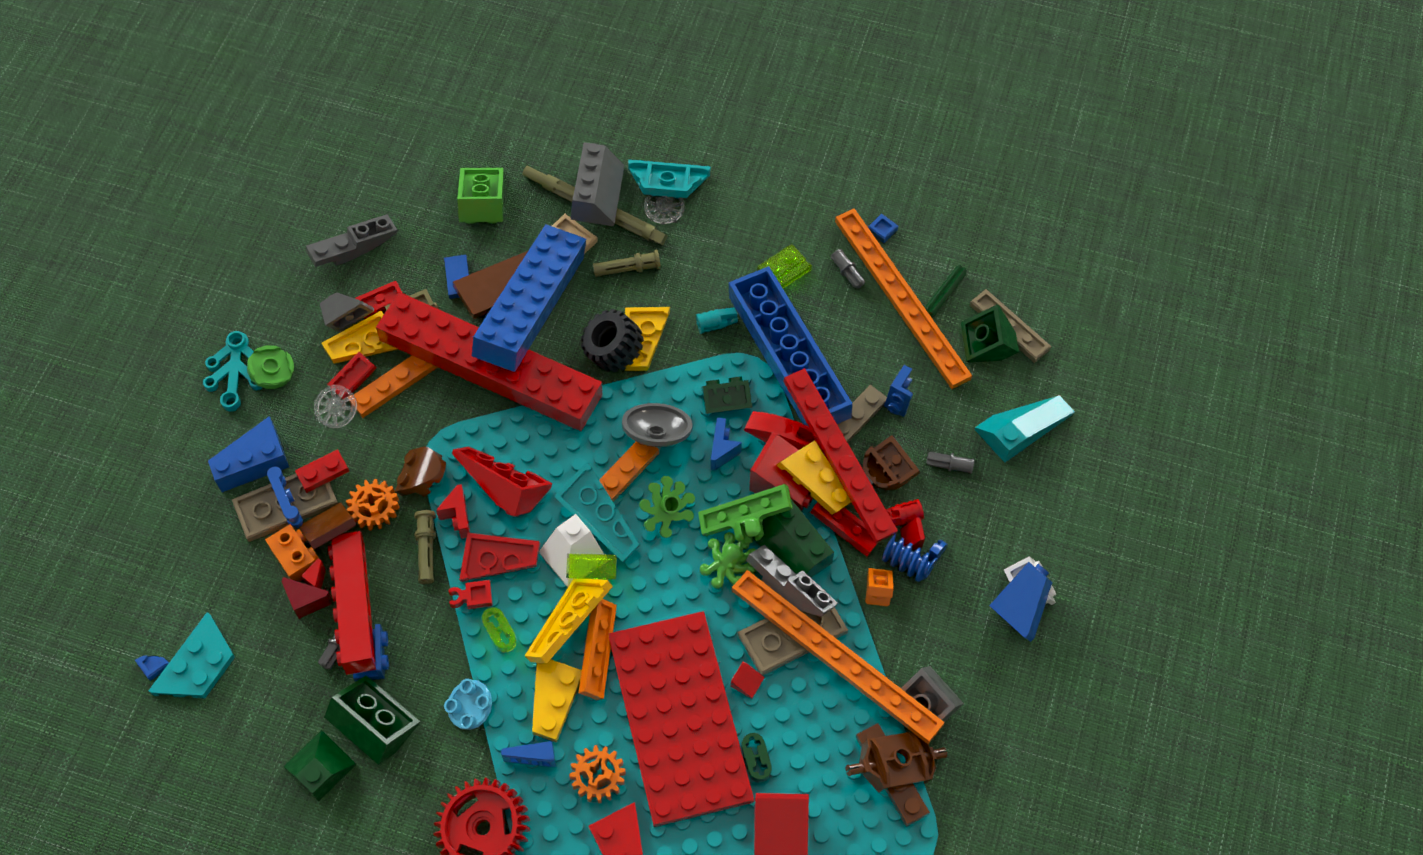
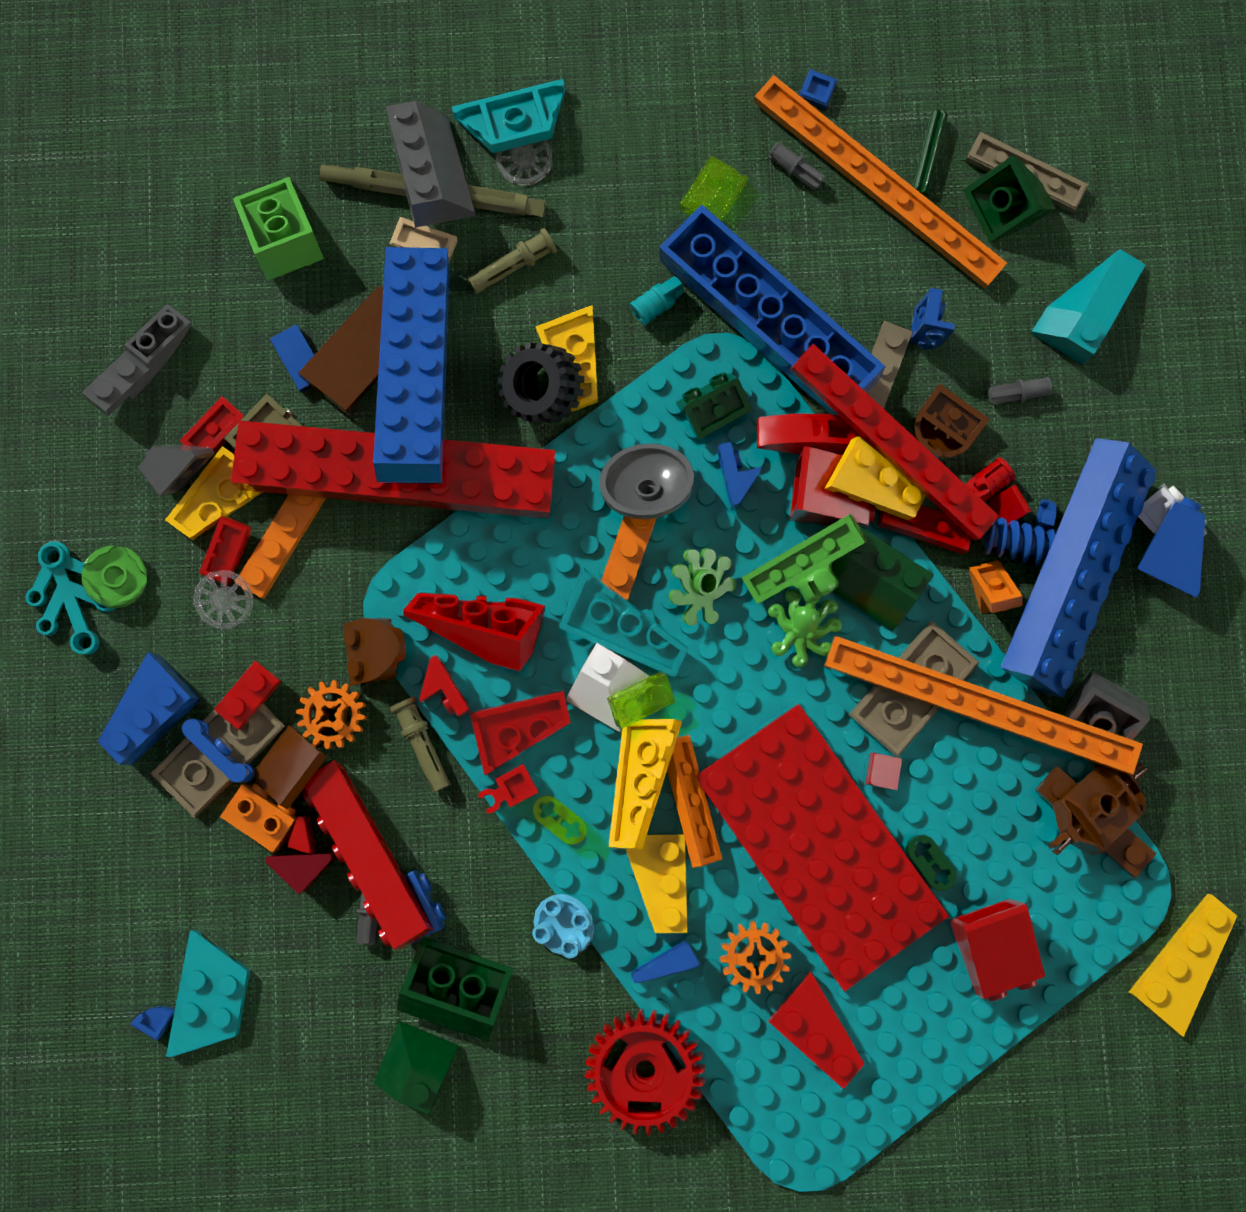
camera: 20 degrees left, 20 degrees up
dark grey slope [746,545,838,616] -> none
none -> blue brick [1000,438,1157,698]

